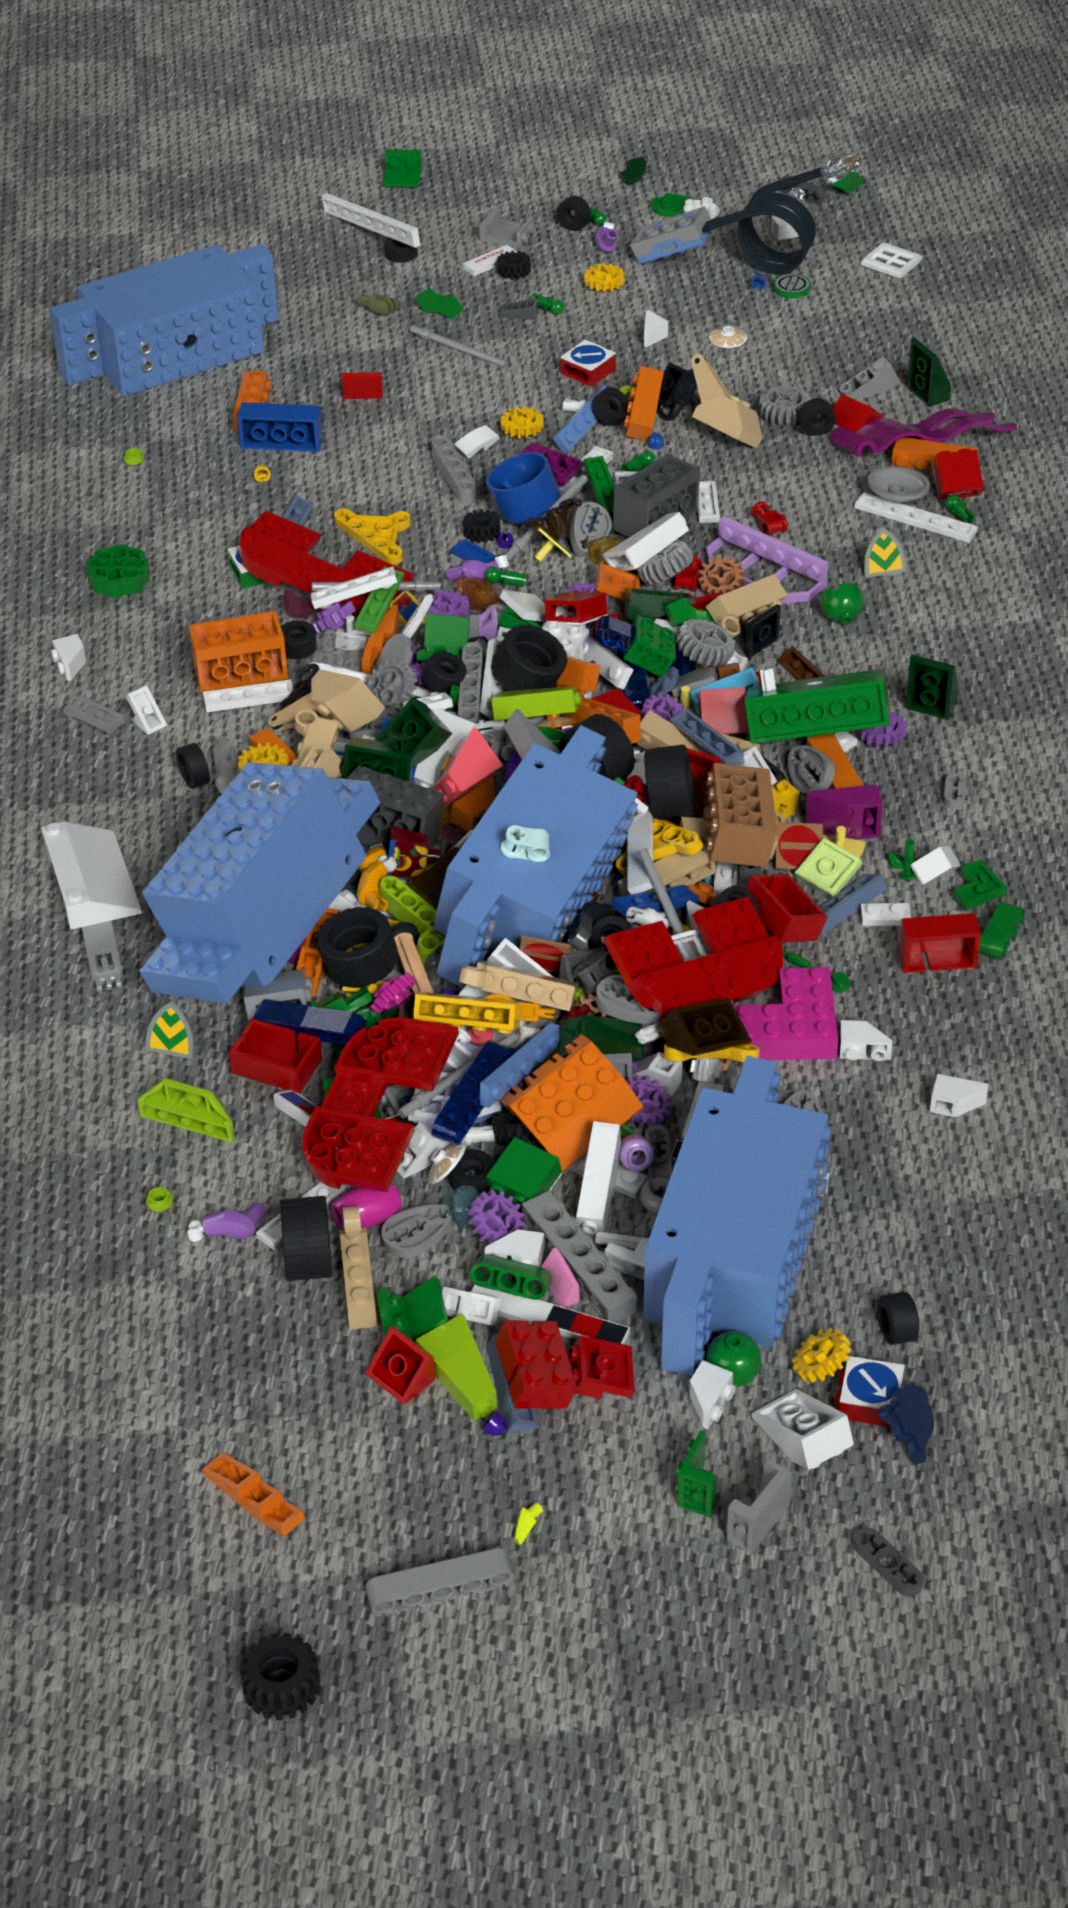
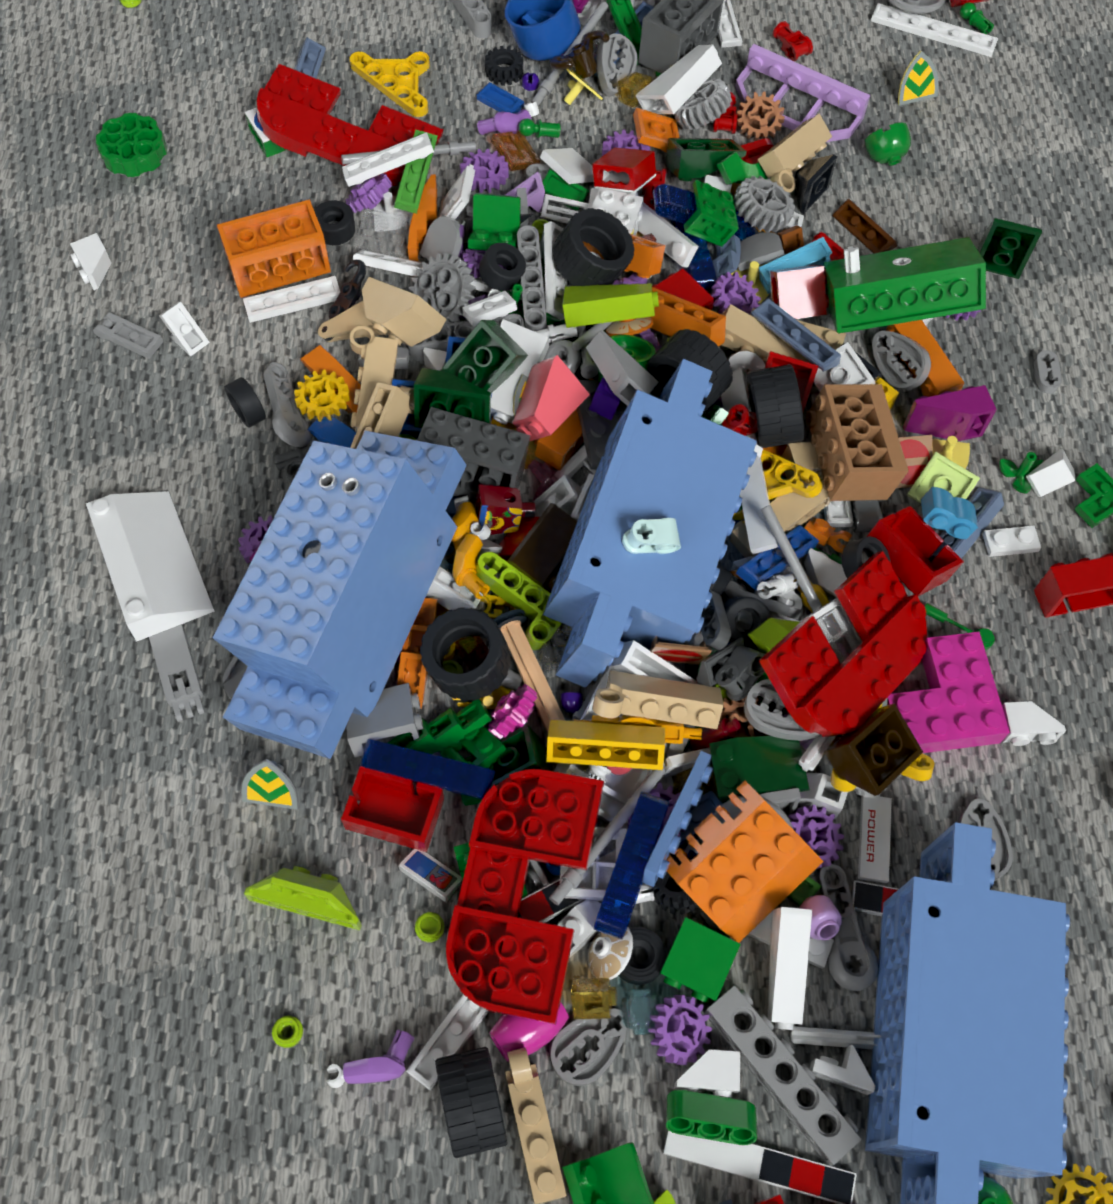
camera: 10 degrees left, 20 degrees up
yellow hinge [254,464,270,482] -> none
clear pink plate [283,590,314,618] -> none
slope [389,590,427,626] -> none
white slope [442,1287,501,1326] -> none
bright pink slope [541,1247,580,1307] -> none
none -> lime plate [415,912,445,943]
none -> clear yellow brick [571,976,617,1019]
none -> dark azure brick [921,487,978,539]

